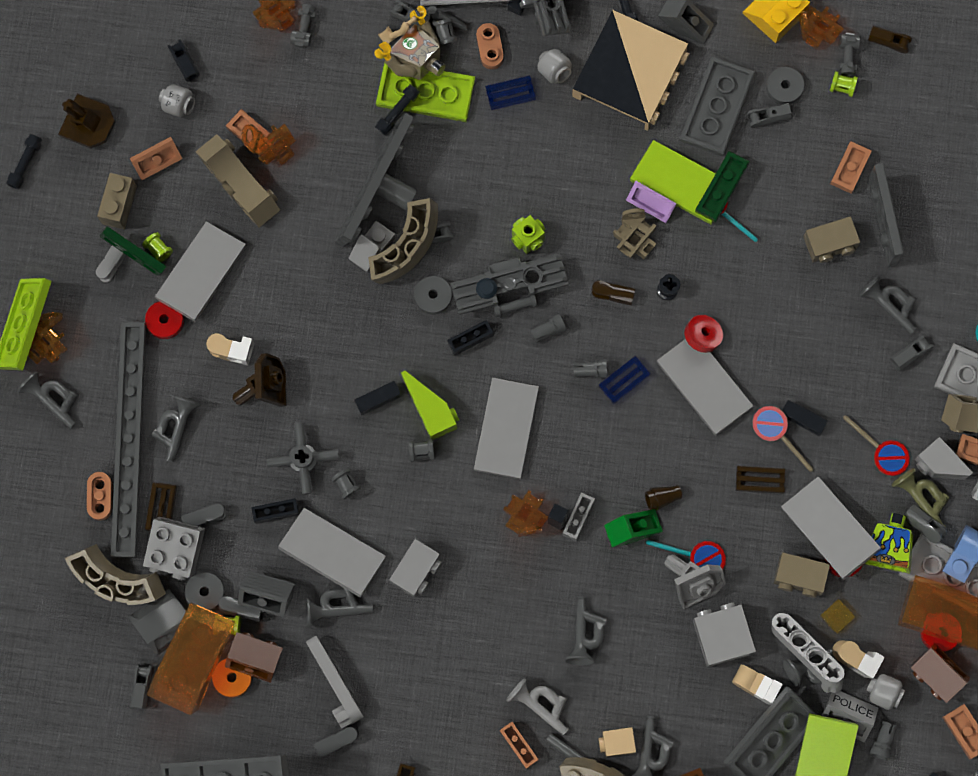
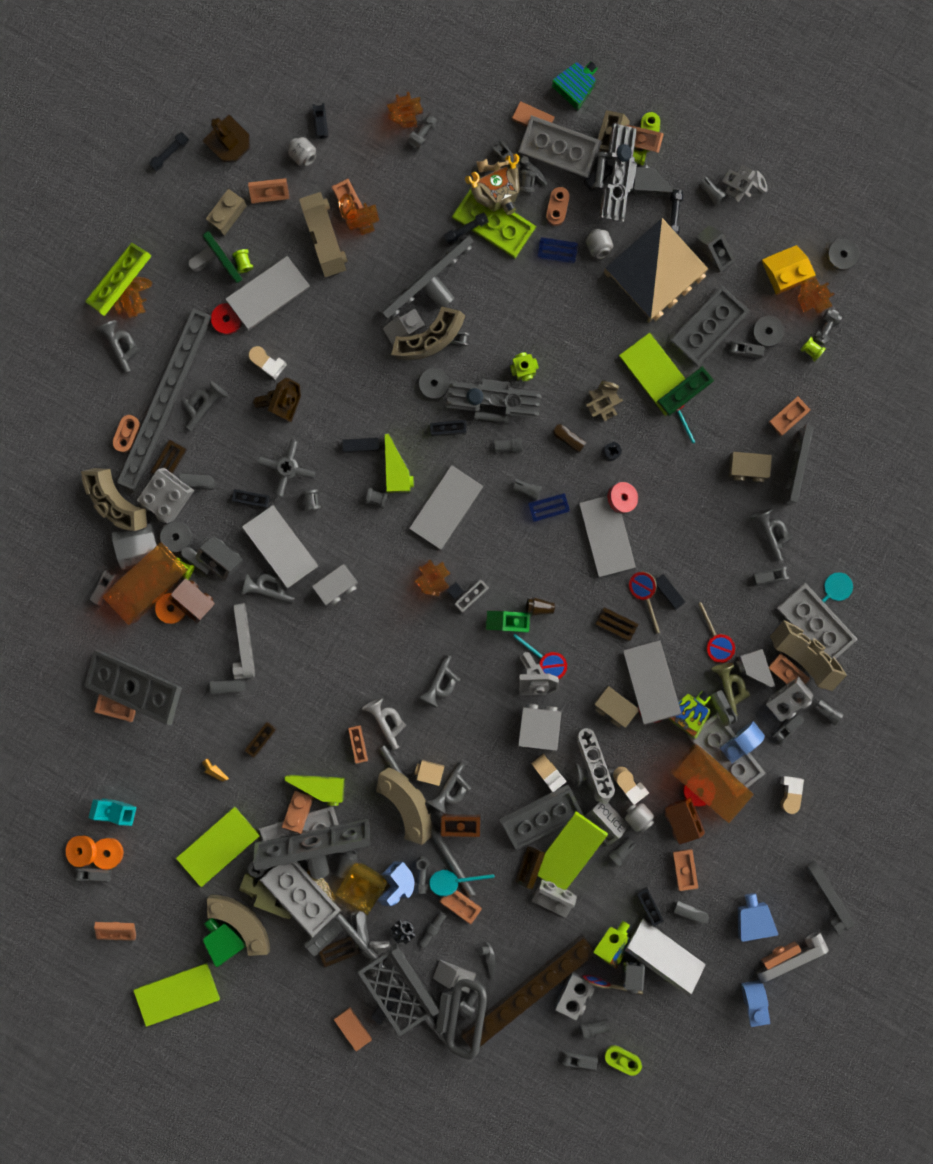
camera: 25 degrees right, 10 degrees up
lavender tile [626,181,676,223] -> none
clear yellow tile [820,599,855,634] -> none
dark brown bar [868,25,912,54] -> none

